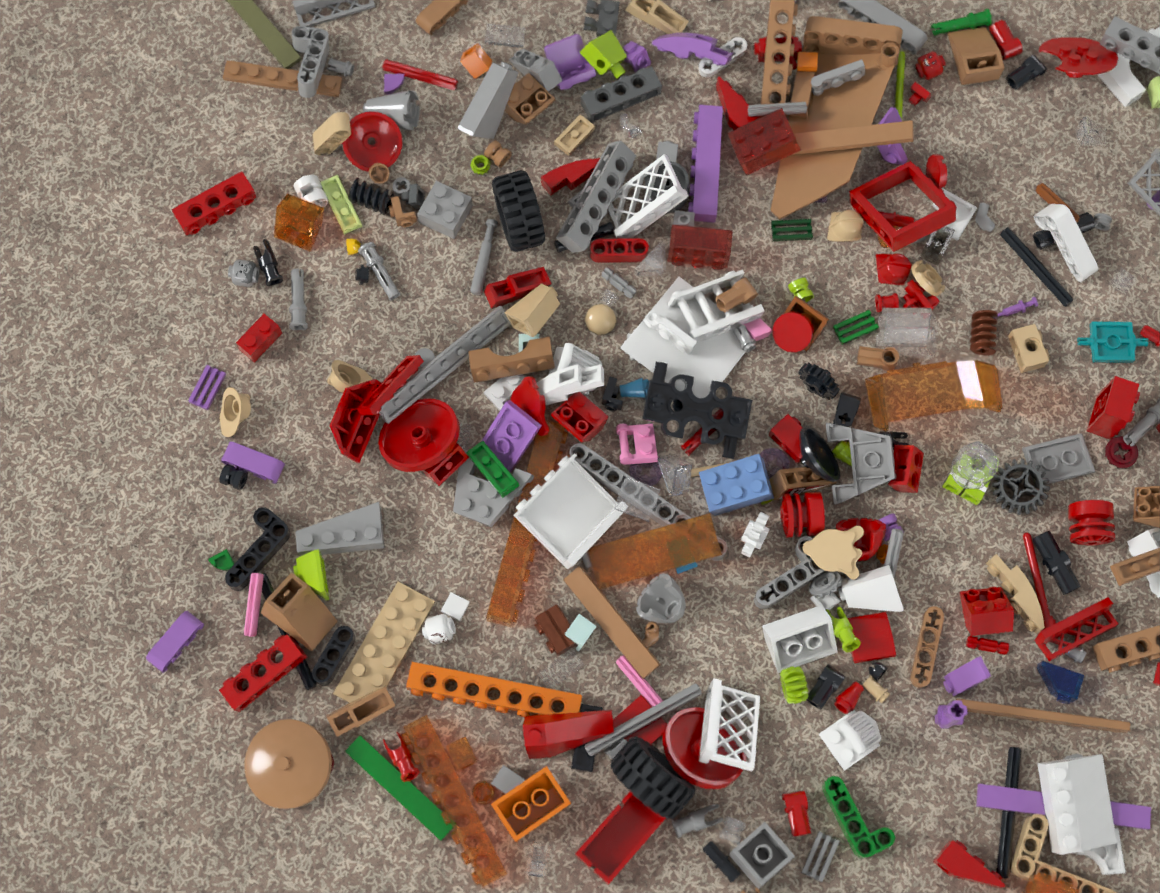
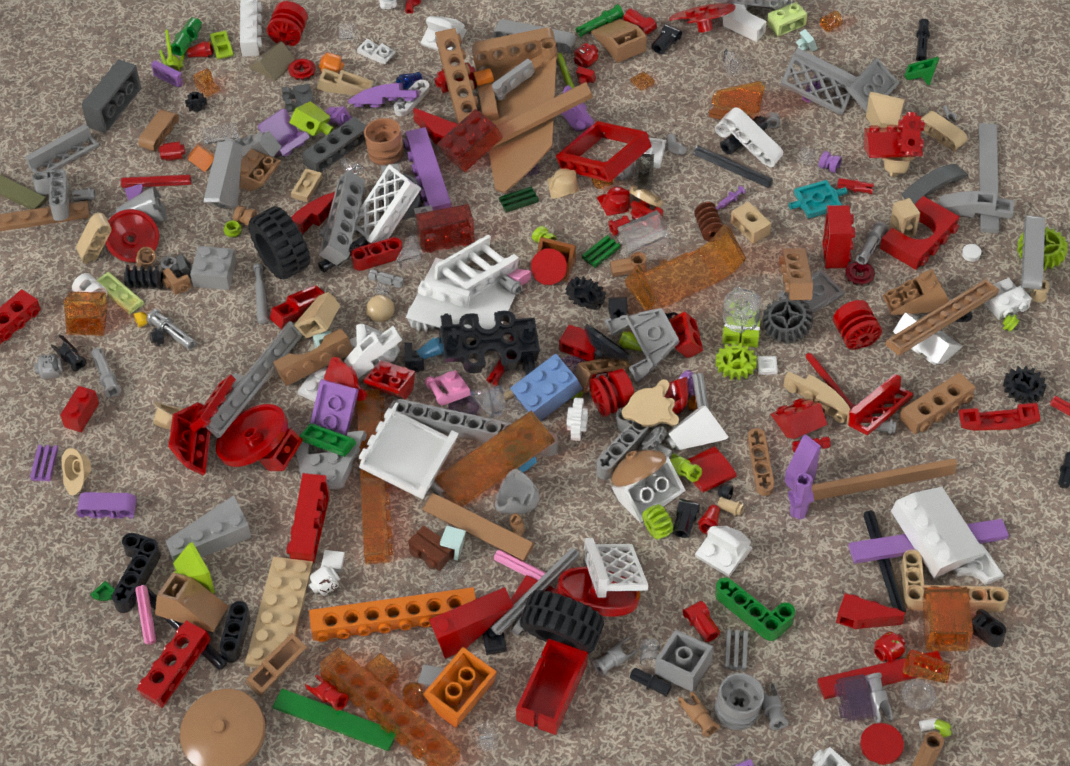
camera: 15 degrees left, 20 degrees down
medium lavender beam [146,611,204,673] -> none
black wheel [219,464,248,490] -> none
clear piece [614,477,660,522] -> none
medium nougat piece [715,277,758,313] -> none
light grey axle [748,102,807,117] -> none
red tile [926,154,948,190] -> none
black piece [1032,530,1081,596] -> none
clear blue slope [1037,661,1084,704] -> none
none -> red brick [159,141,186,161]
none -> red wedge [286,473,330,564]
none -> nougat wheel [364,118,405,165]
none -> clear blue cone [396,72,422,90]
none -> medium nougat dish [611,450,666,487]
none -> clear orange tile [631,71,655,91]
none -> clear orange slope [712,81,766,116]
none -> lime gear [715,342,757,381]
none -> white tile [757,356,778,375]
none -> medium nougat brick [779,248,813,300]
none -> medium lavender wheel [818,151,842,173]

